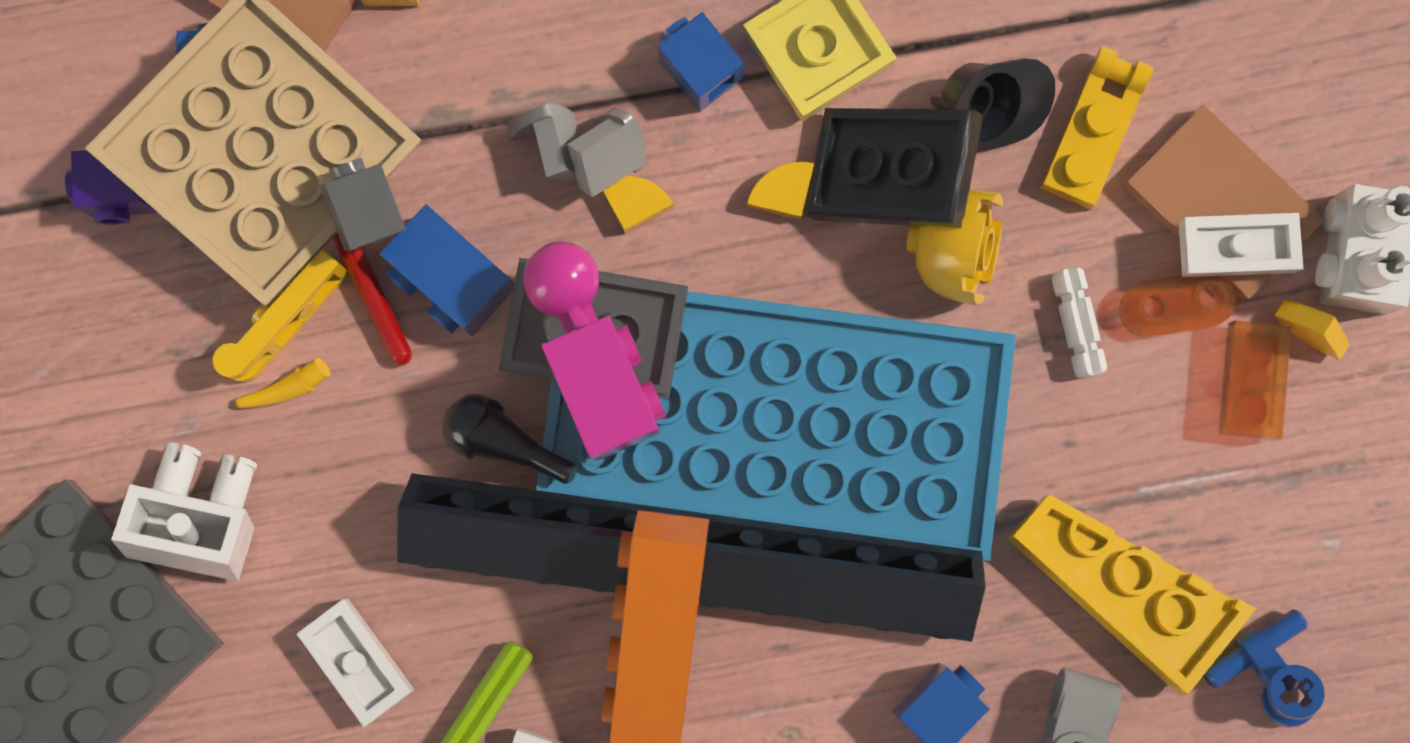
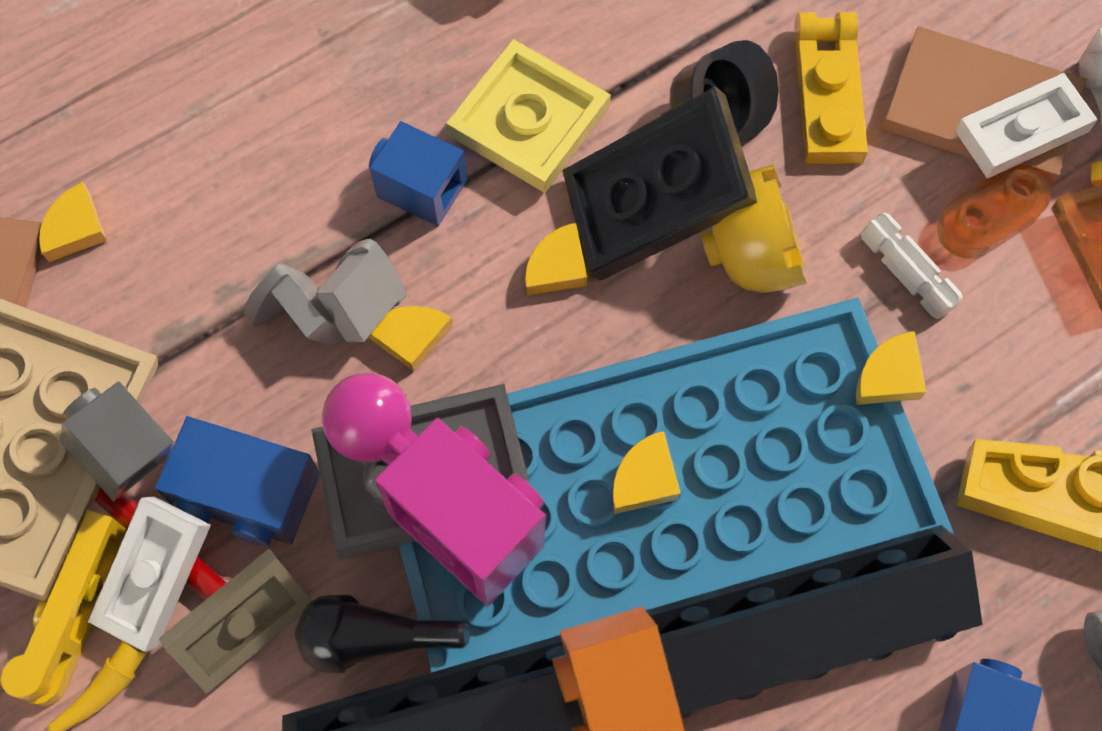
camera: 25 degrees left, 15 degrees down
none -> white plate [88,497,211,652]
none -> dark tan plate [159,549,312,694]
none -> yellow tile [612,431,681,514]
none -> yellow tile [856,331,926,405]

